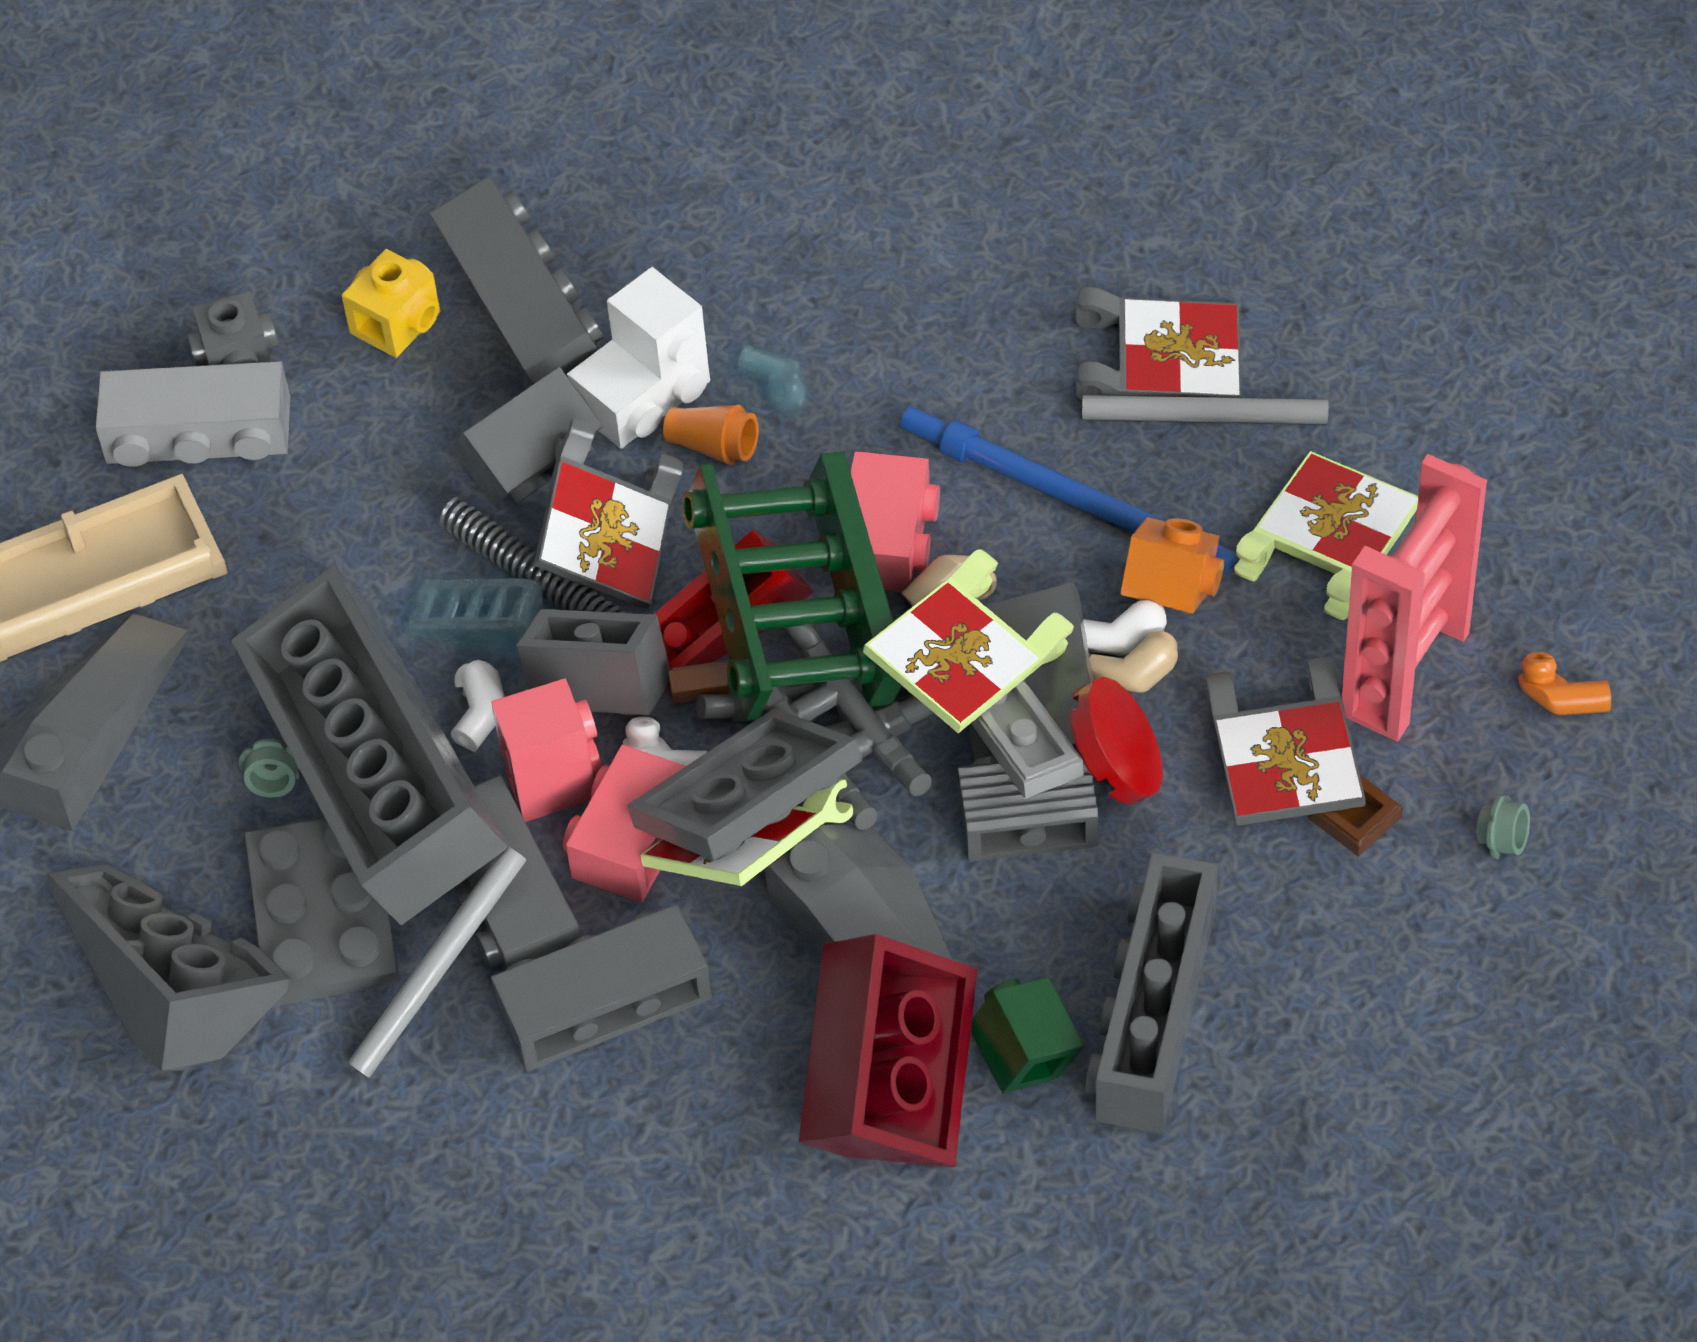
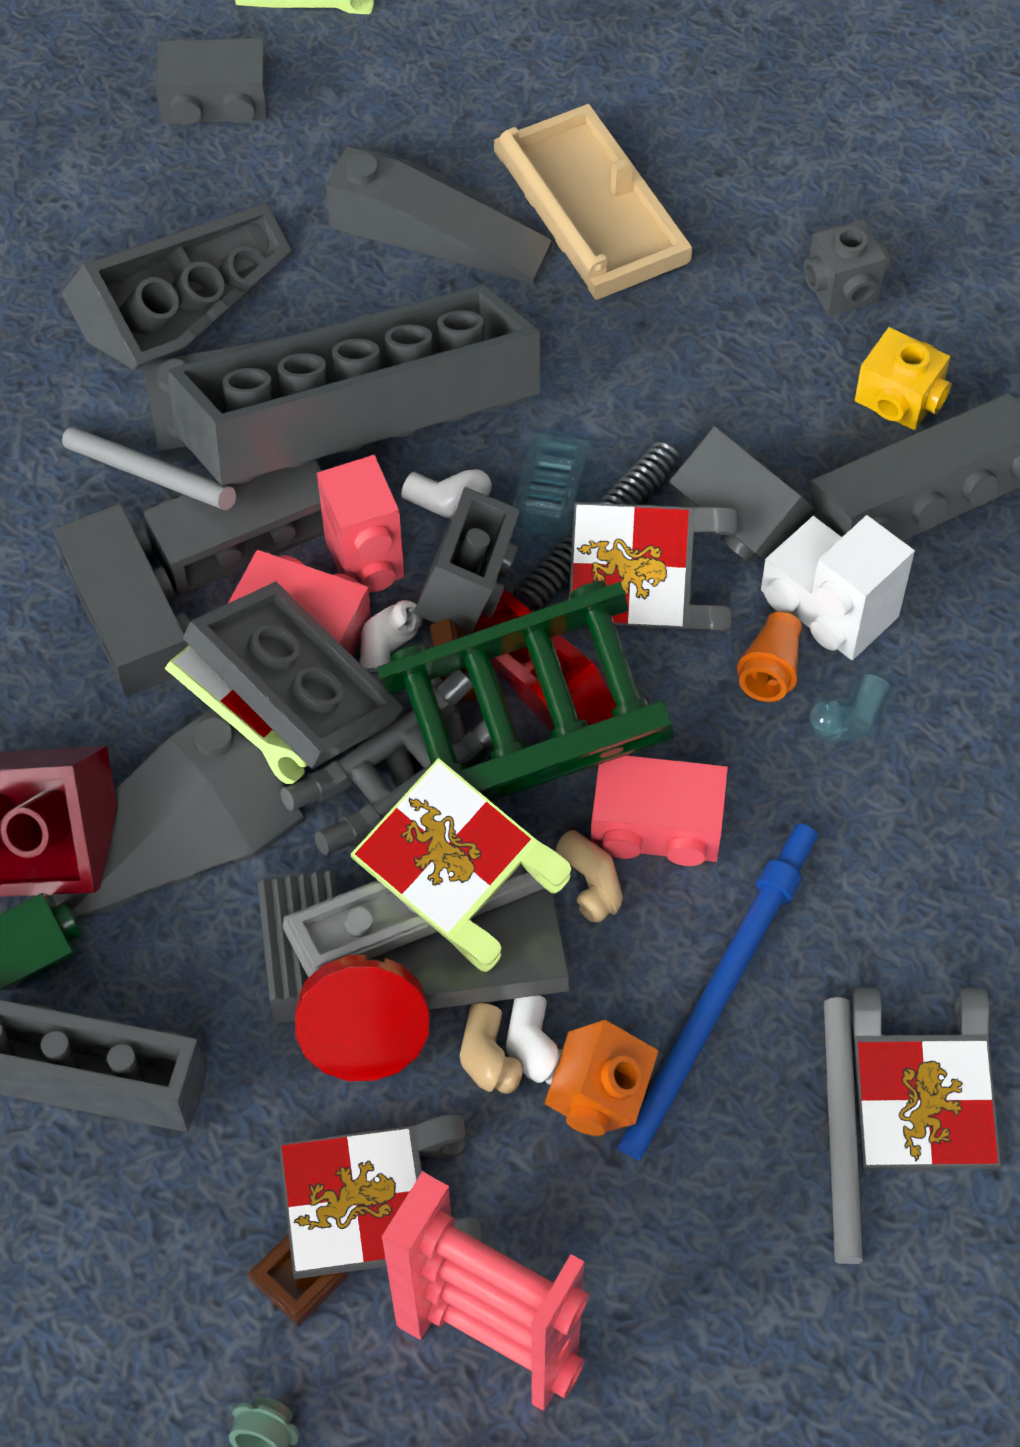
camera: 85 degrees right, 5 degrees up
light grey brick [96,361,290,467] -> none
flag [1234,451,1418,620] -> none

